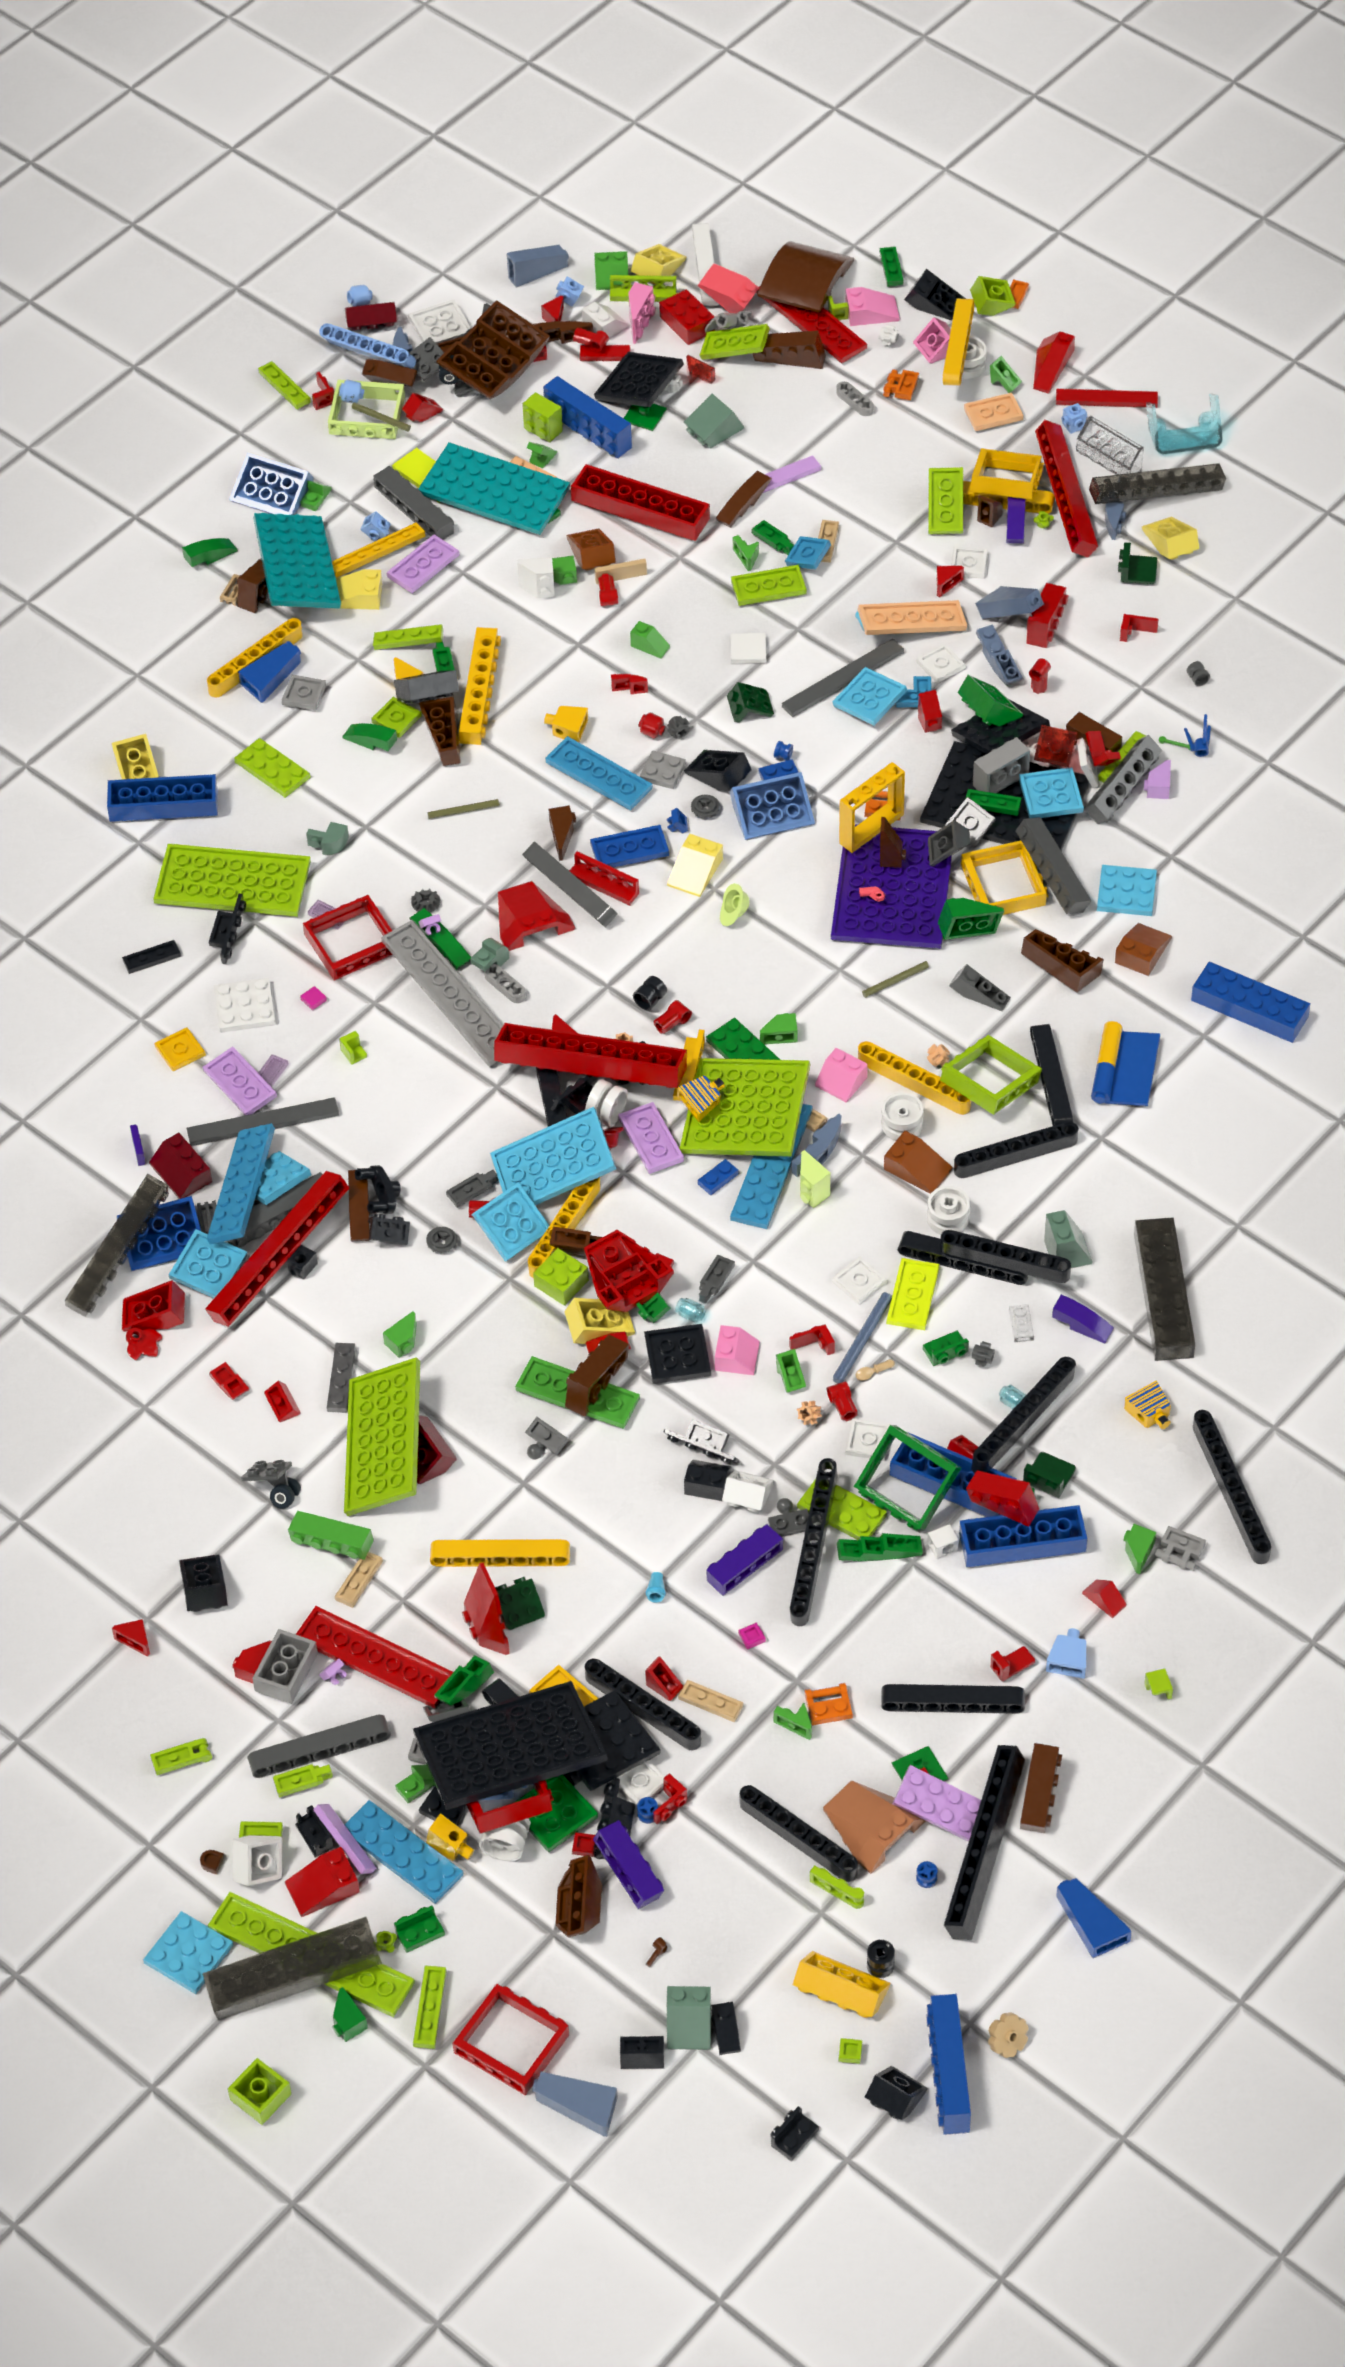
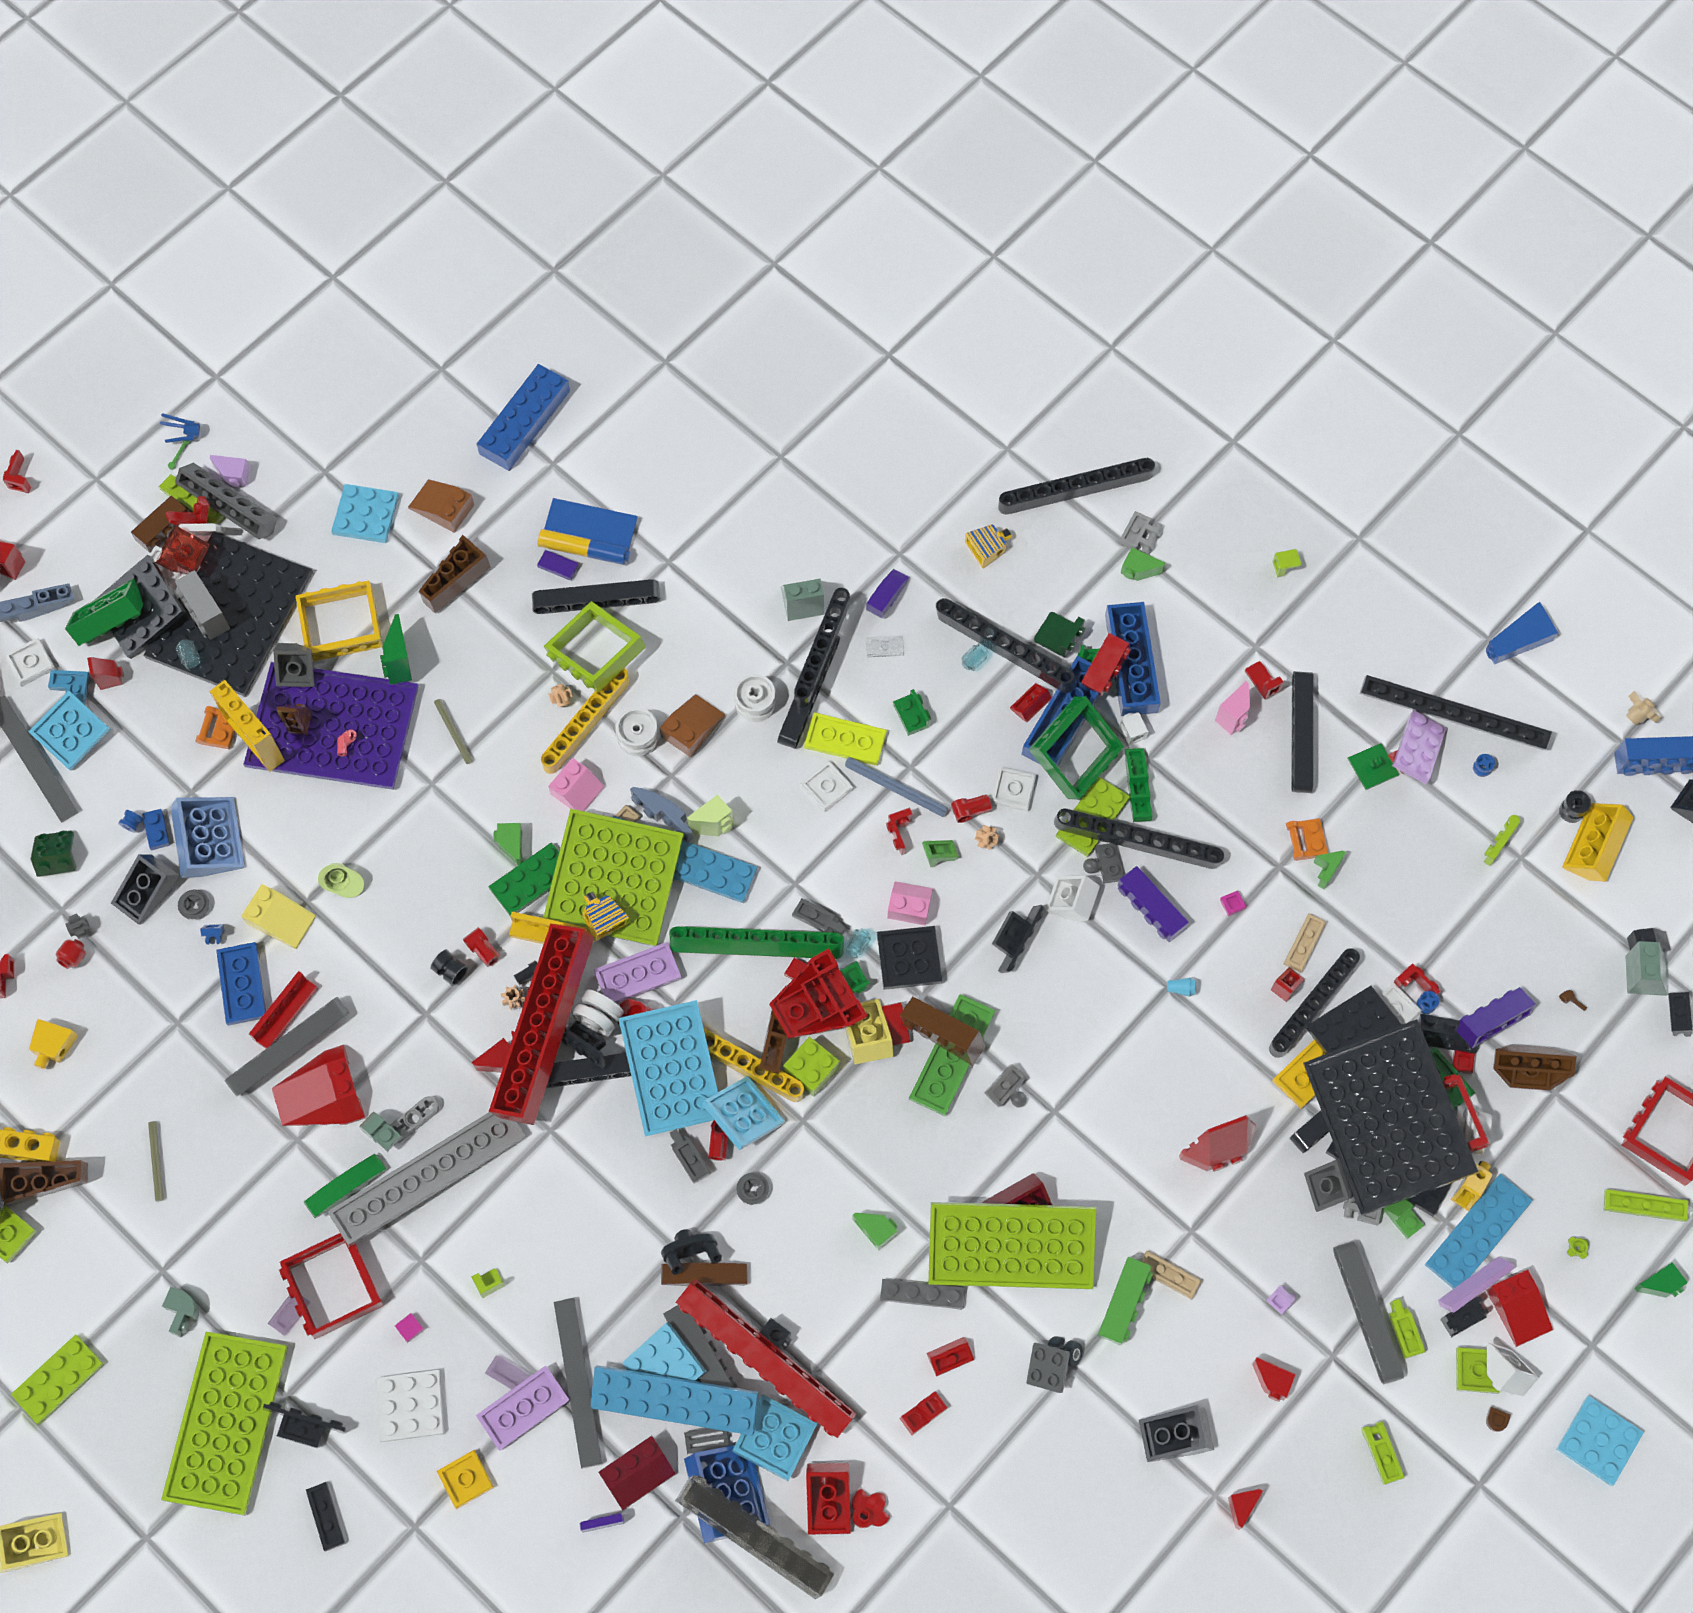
camera: 90 degrees left, 15 degrees up
blue brick [107,774,218,822] -> none
clear smoke brick [202,1917,382,2021] -> none
lime plate [208,1892,415,2018] -> none
light grey brick [252,1629,318,1704] -> none
red plate [295,1606,453,1708] -> none
green slope [342,723,397,752] -> none
black bracket [368,1214,410,1245] -> none
green bracket [394,1905,445,1953] -> none
dark grey gear [411,888,440,913] -> none
lavender tile [419,914,441,936] -> none
yellow beam [430,1539,570,1567] -> none
green slope [434,1655,494,1706] -> none
dark green bracket [495,1576,545,1630] -> none
dark azure plate [545,736,653,811] -> none
reddish brown slope [548,805,576,861] -> none
light grey plate [640,751,686,789] -> none
black slope [684,1460,732,1501] -> none
blue plate [698,1159,739,1195] -> none
black beam [739,1785,858,1882] -> none
nougat wedge [823,1780,926,1874] -> none
lime plate [839,2038,862,2064] -> none
tan piece [855,1359,895,1381] -> none
tile [945,797,996,848] -> none
dark grey slope [949,964,1011,1011] -> none
black beam [954,1122,1079,1178] -> none
green plate [966,789,1021,816] -> none
dark grey gear [972,1341,995,1367] -> none
dark grey brick [1016,817,1092,914] -> none
medium azure plate [1019,767,1084,818] -> none
reddish brown wedge [1020,1743,1063,1833] -> none
red piece [1029,658,1051,694] -> none
light blue torso [1046,1628,1086,1679] -> none
red slope [1082,1579,1126,1618] -> none
clear smoke brick [1134,1217,1195,1361] -> none
dark grey wheel [1186,661,1210,686] -> none
none -> clear light blue brick [176,639,200,669]
none -> dark purple tile [537,550,579,581]
none -> green beam [669,926,844,959]
none -> bright pink slope [1215,681,1250,735]

